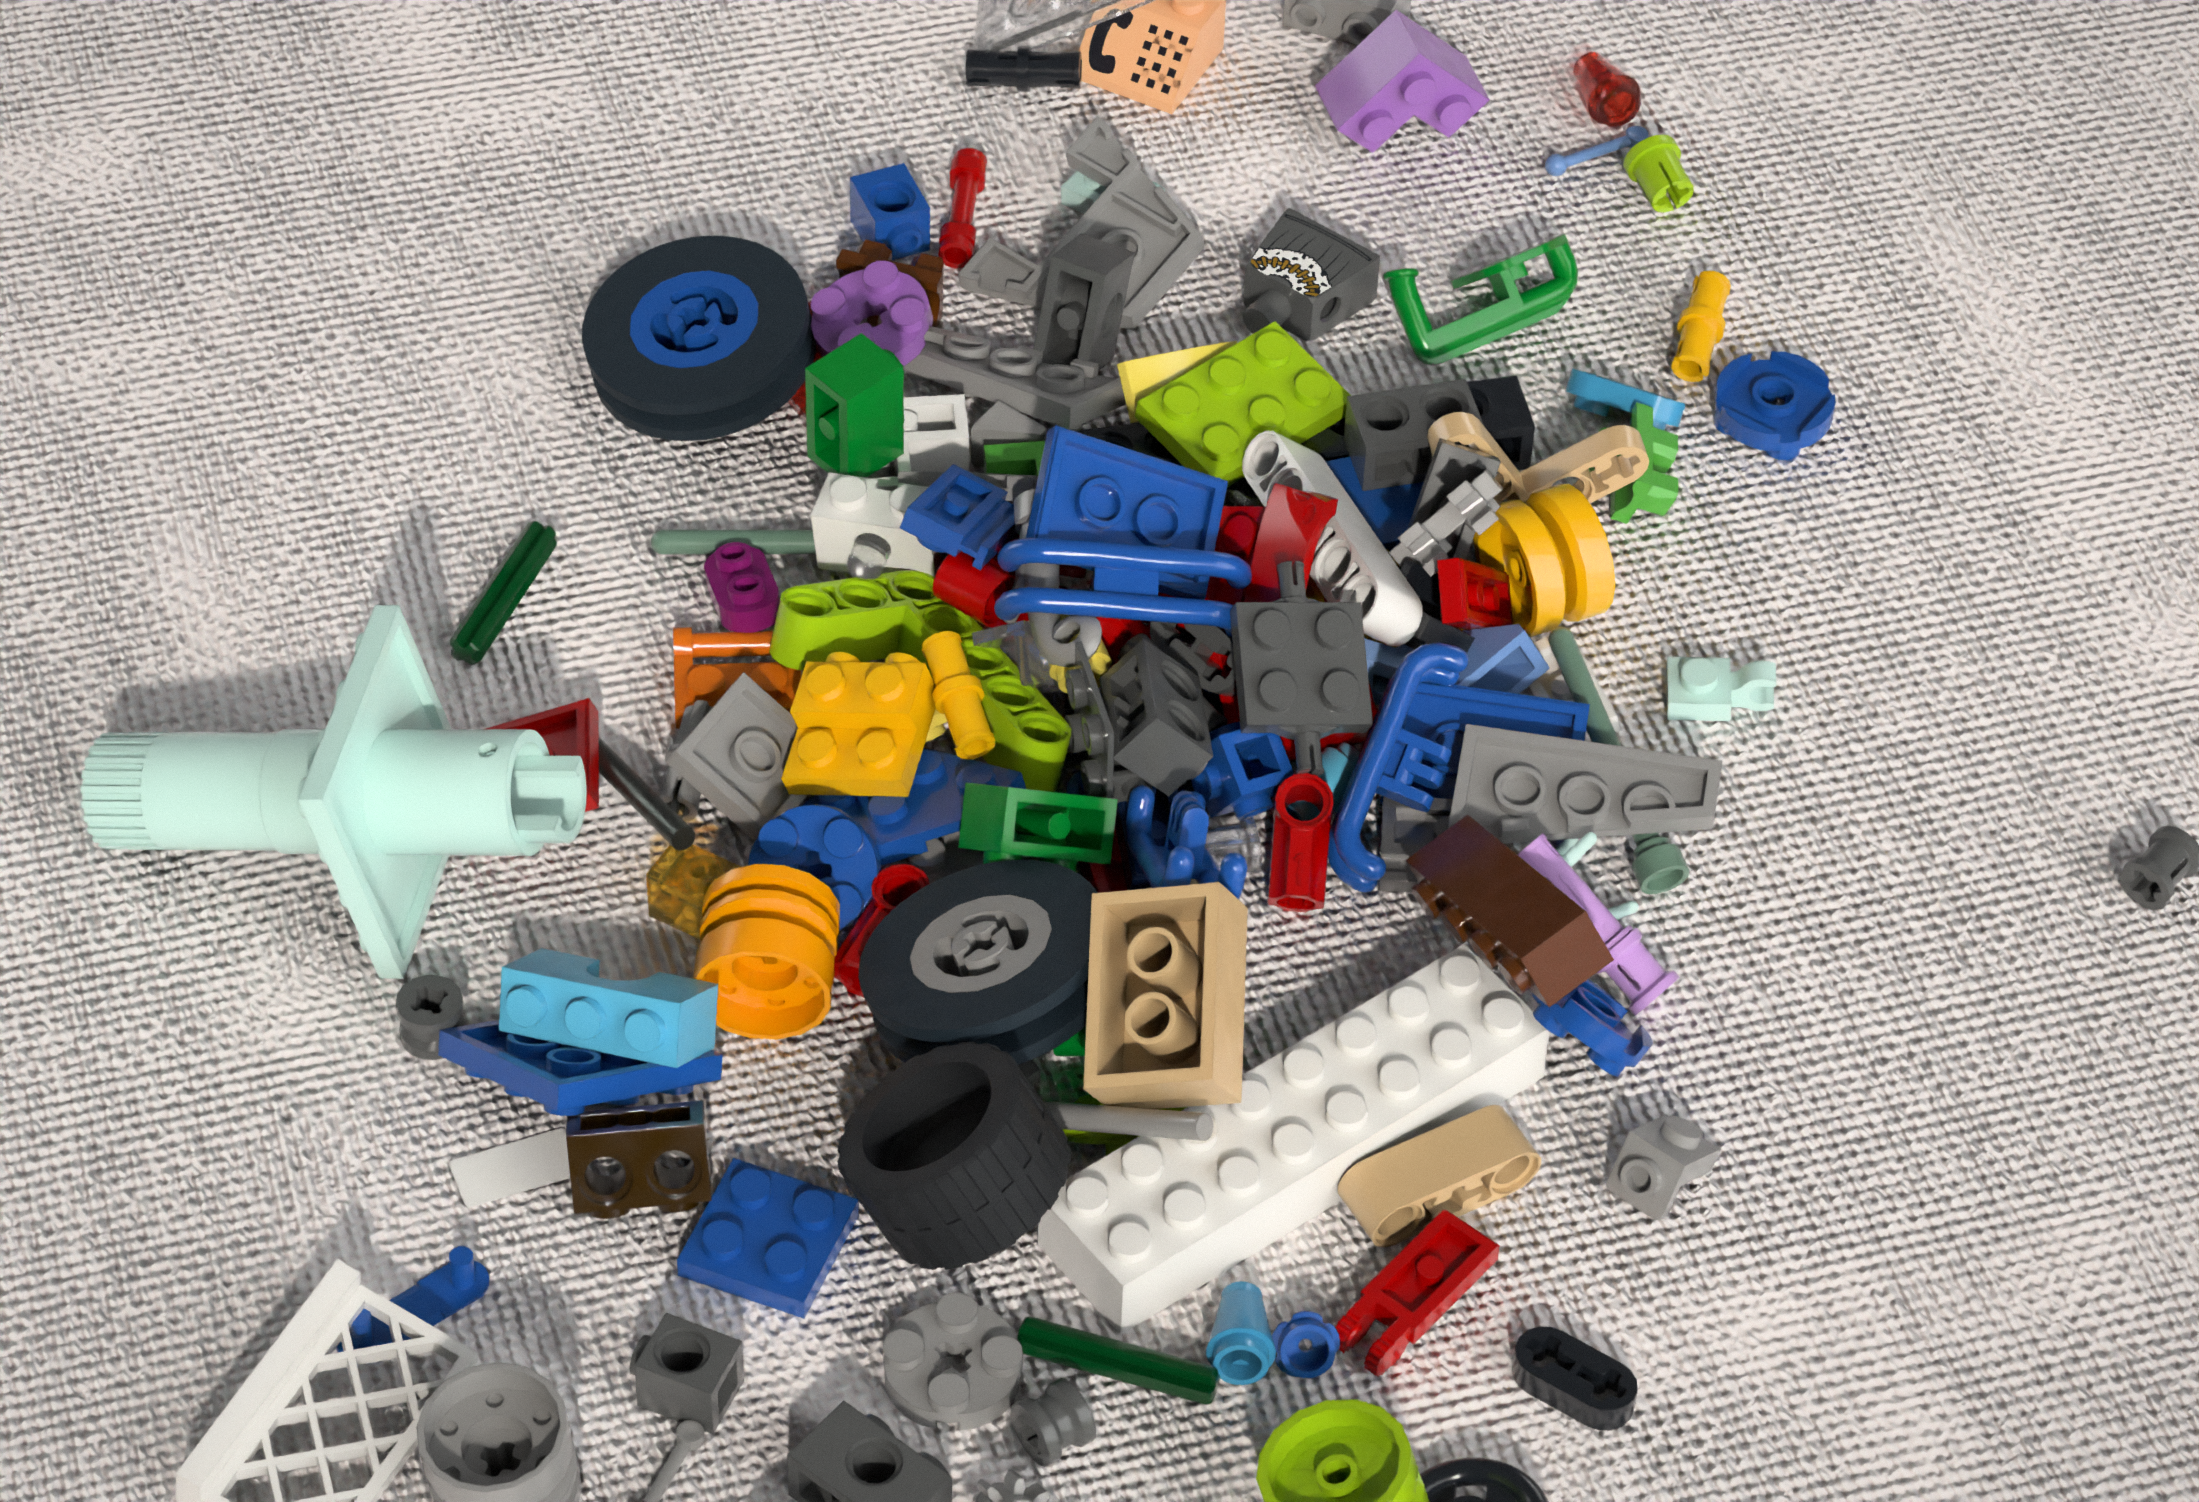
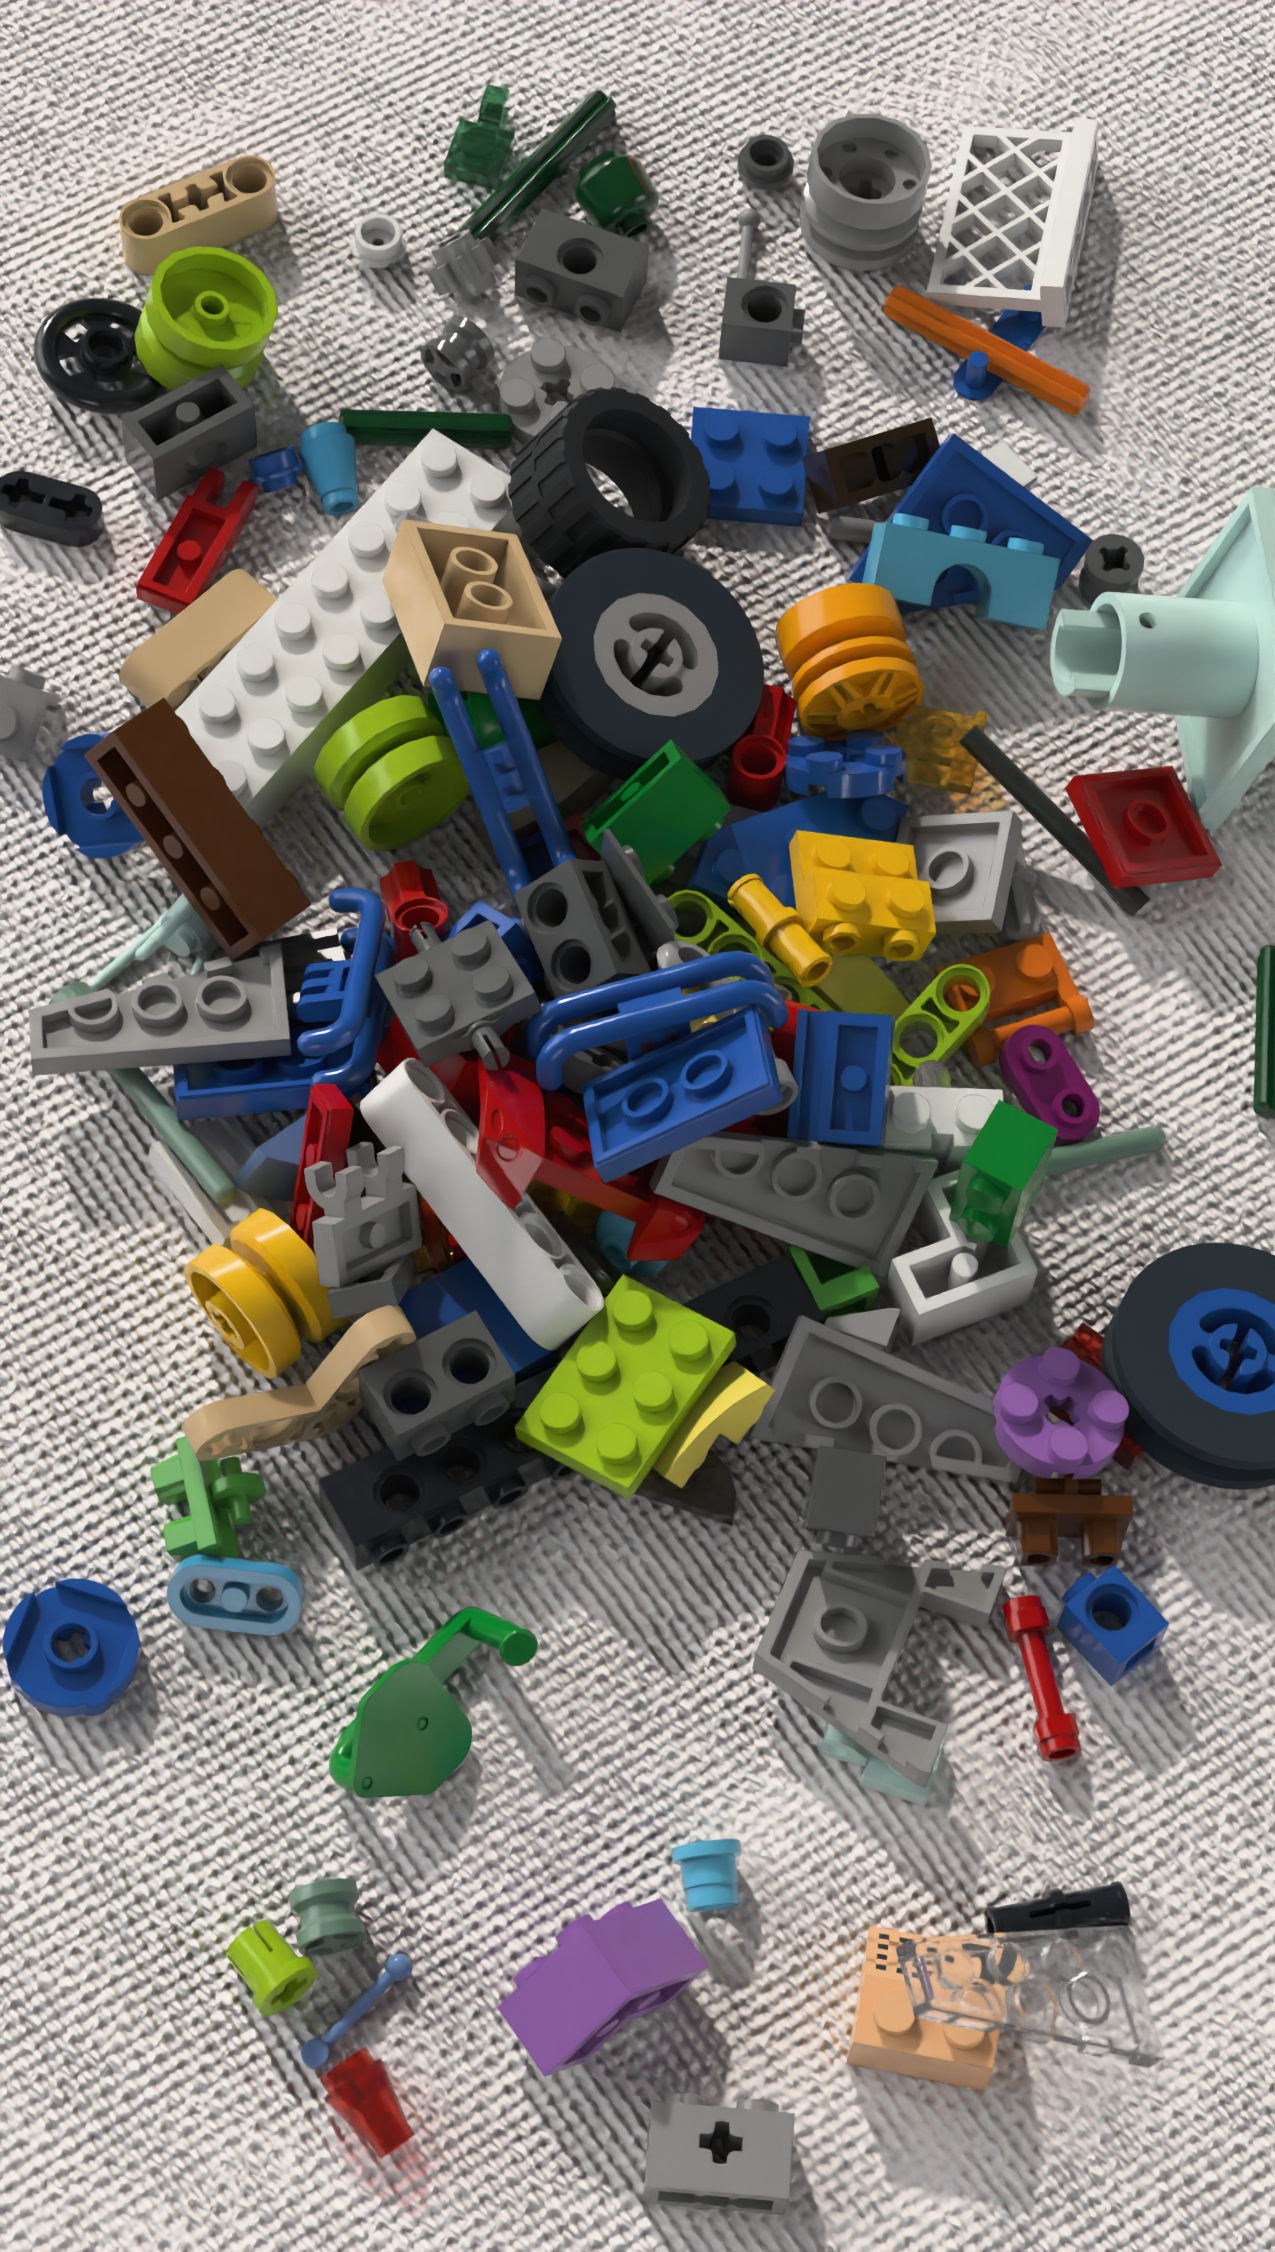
camera: 160 degrees right, 15 degrees up
dark grey torso [1243,208,1380,341] -> none
lavender pin [1517,833,1680,1016] -> none
light aqua plate [1666,657,1776,721] -> none
yellow pin [1671,270,1731,382] -> none
none -> dark grey brick [121,365,257,501]
none -> sand green wheel [289,1878,367,1956]
none -> lime wheel [314,695,470,852]
none -> medium azure piece [671,1839,742,1912]
none -> orange axle [884,285,1091,416]

